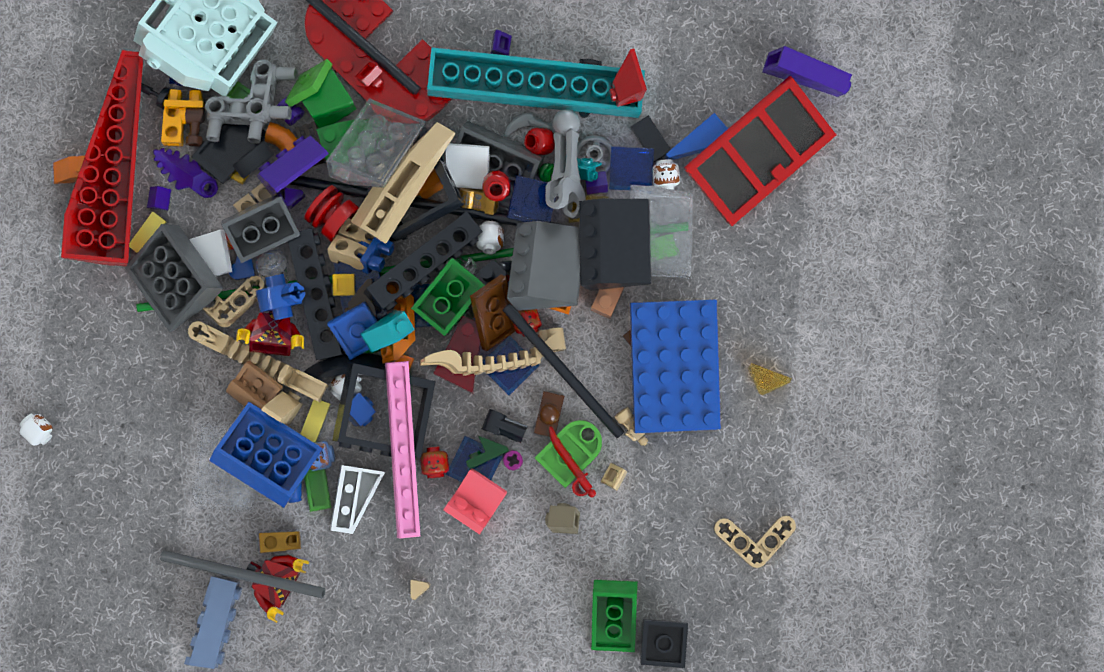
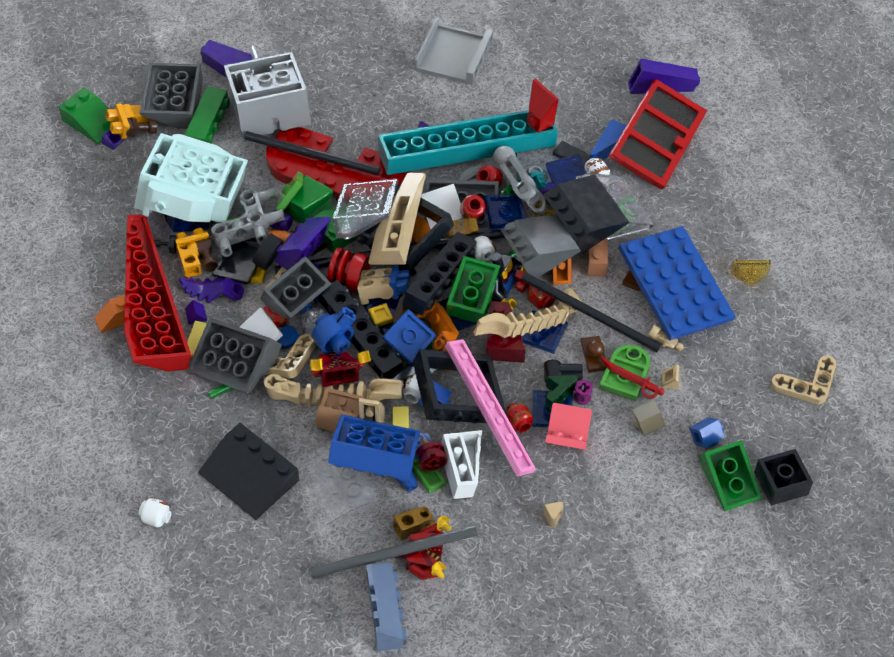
camera: 25 degrees left, 30 degrees down
red tile [355,62,383,89] -> none
teal slope [360,310,415,352] -> none
reddish brown tile [470,275,515,351] -> none
none -> black slope [198,423,299,520]
none -> dark red wheel [416,442,447,471]
none -> blue brick [689,417,725,448]

